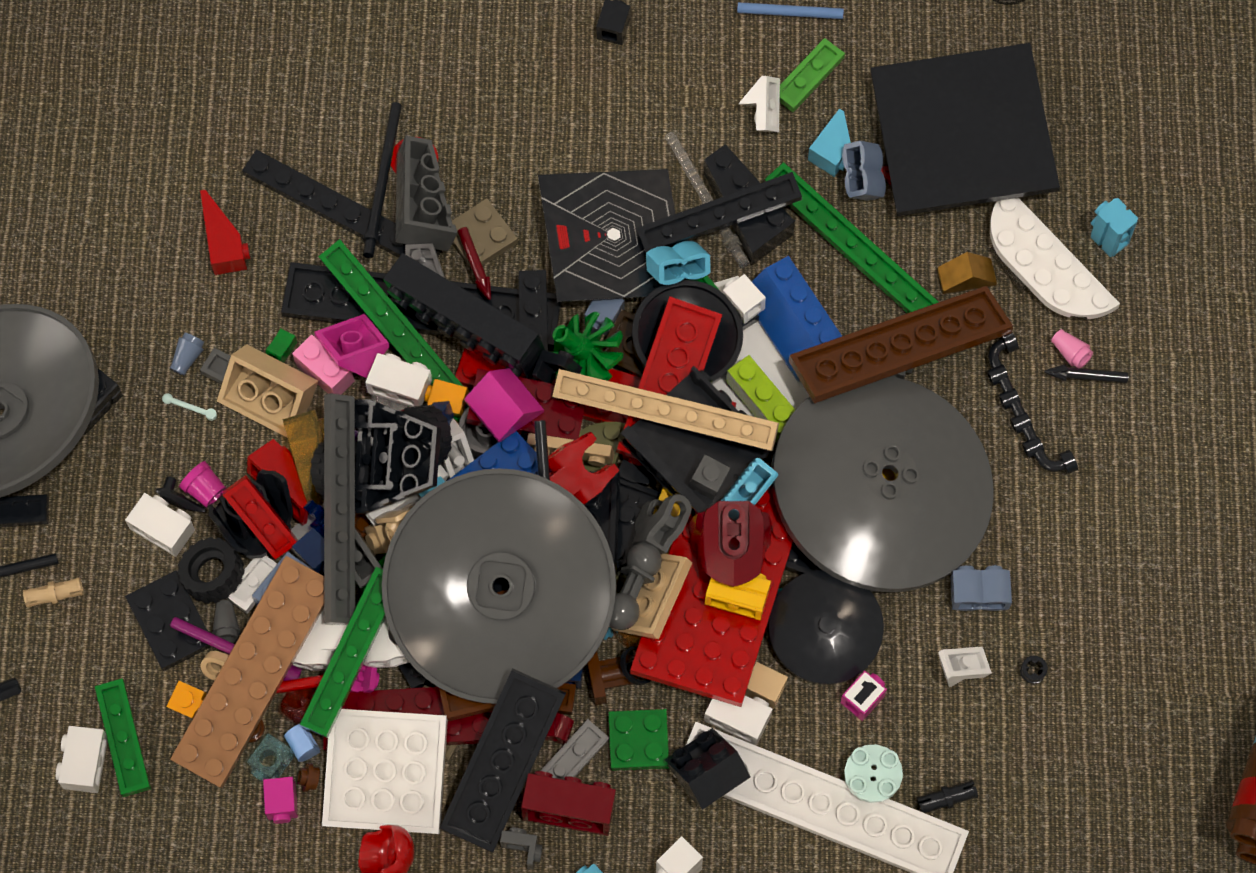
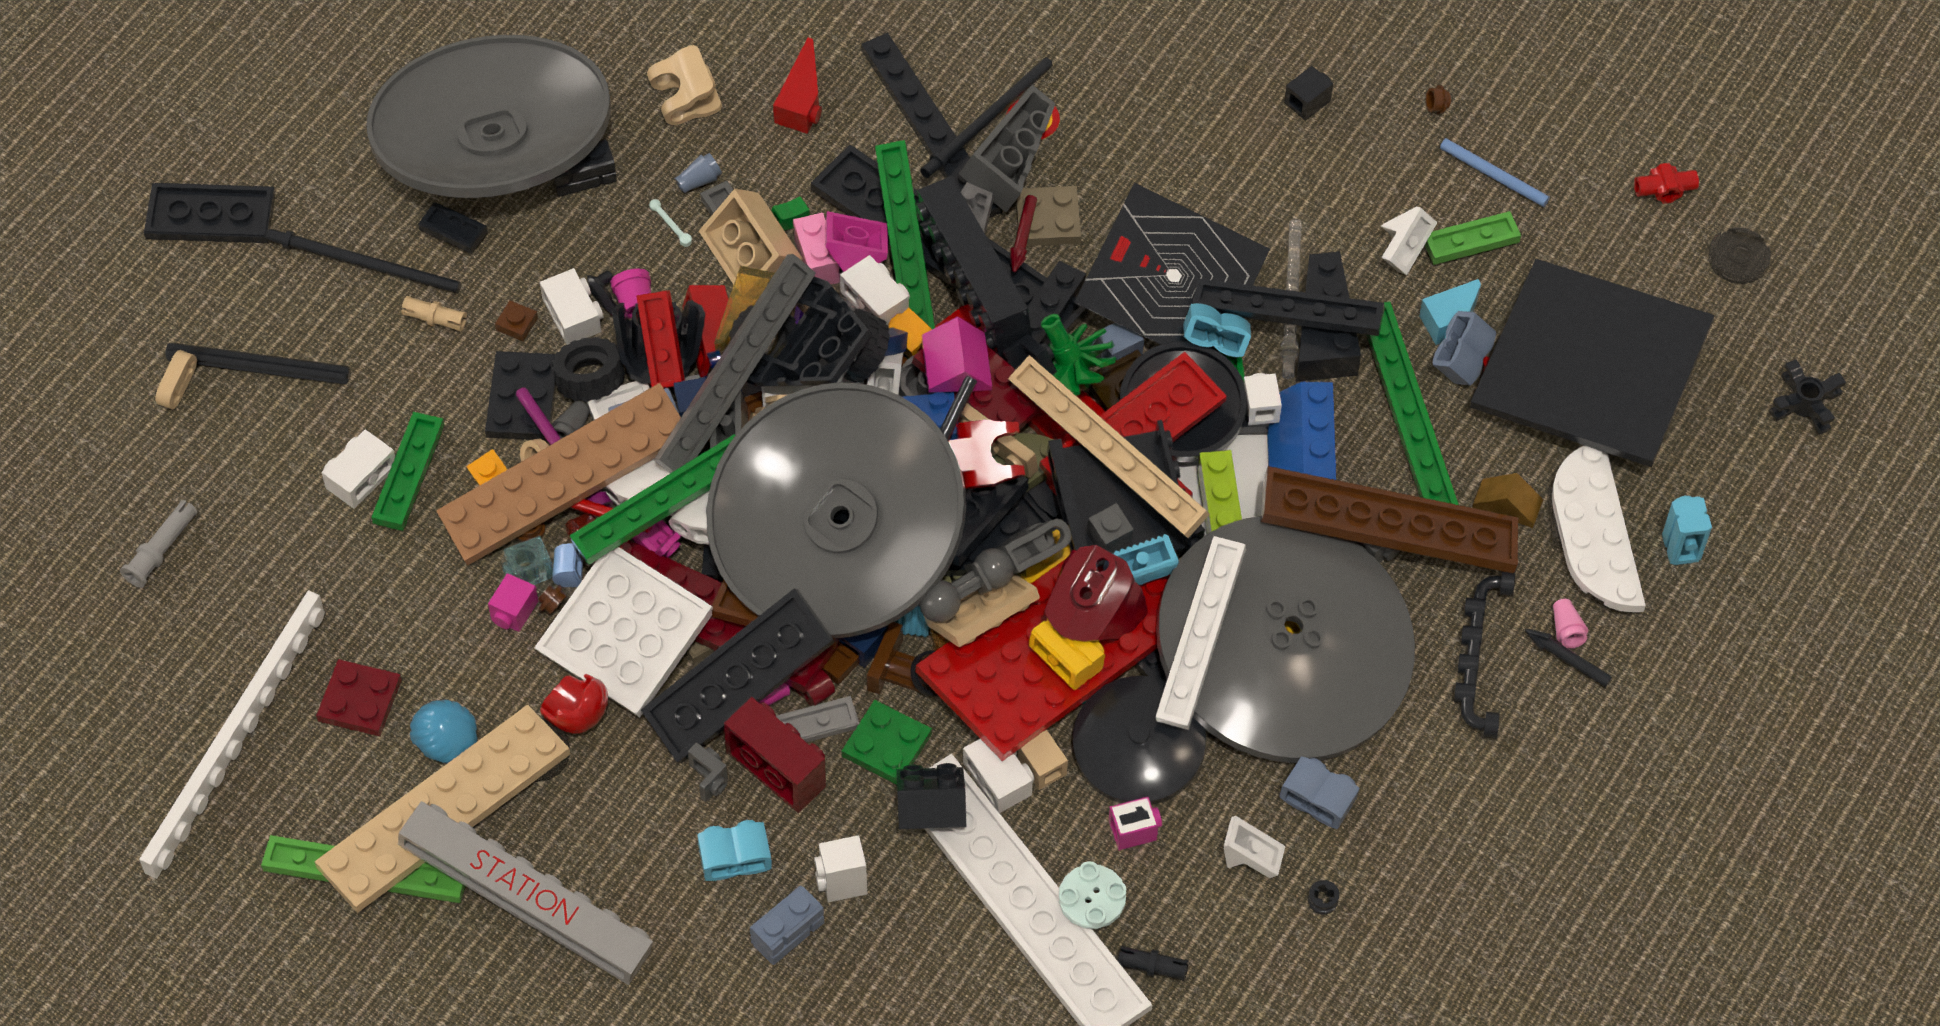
camera: 30 degrees right, 10 degrees down
none -> reddish brown plate [495,300,538,342]
none -> tan piece [647,45,722,125]
none -> white plate [1156,536,1246,730]
none -> black pin [1770,359,1846,435]

